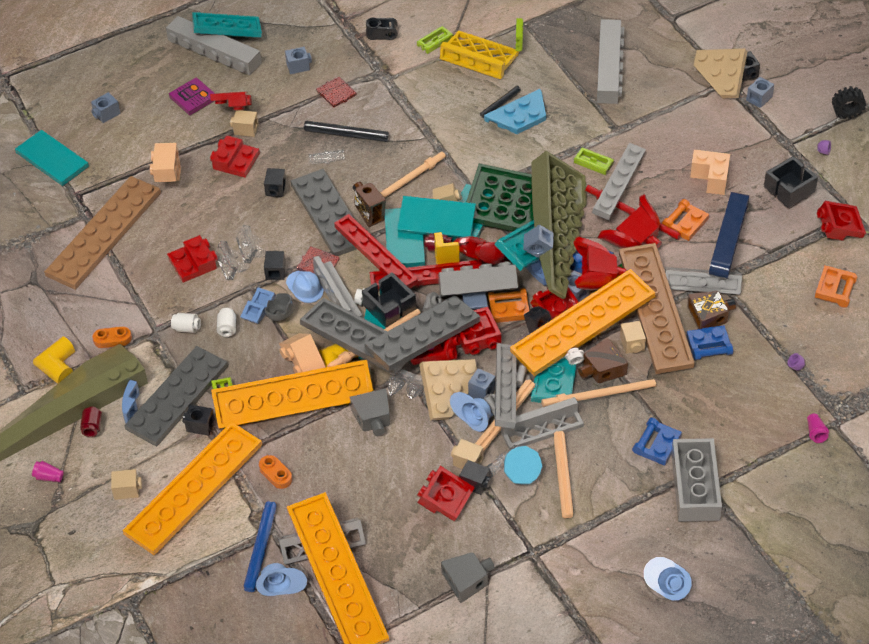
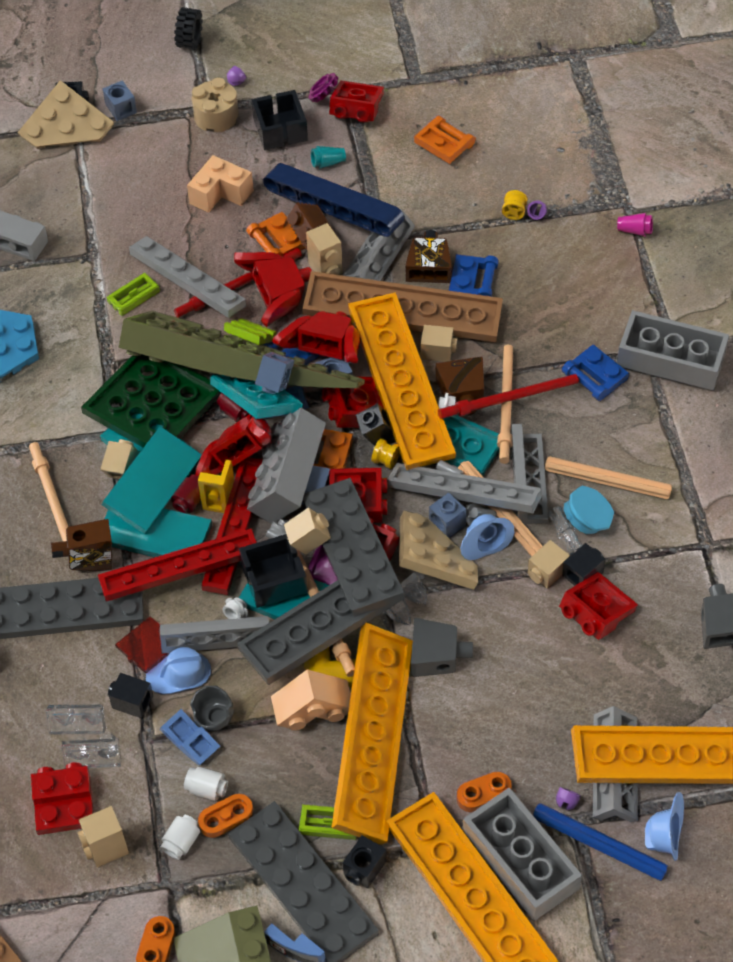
camera: 70 degrees left, 5 degrees up
none -> tan brick [77,806,129,868]
none -> tan brick [191,78,239,132]
none -> orange plate [198,794,253,838]
none -> lime tile [224,318,277,345]
none -> tan brick [284,507,331,555]
none -> reddish brown brick [287,202,338,250]
none -> tan brick [306,223,343,275]
none -> magenta gear [308,73,339,103]
none -> teal cone [310,146,346,169]
none -> yellow wheel [371,439,400,469]
none -> red bar [438,374,579,419]
none -> light grey brick [463,788,582,922]
none -> yellow wheel [502,190,528,220]
none -> medium lavender hinge [556,787,581,811]

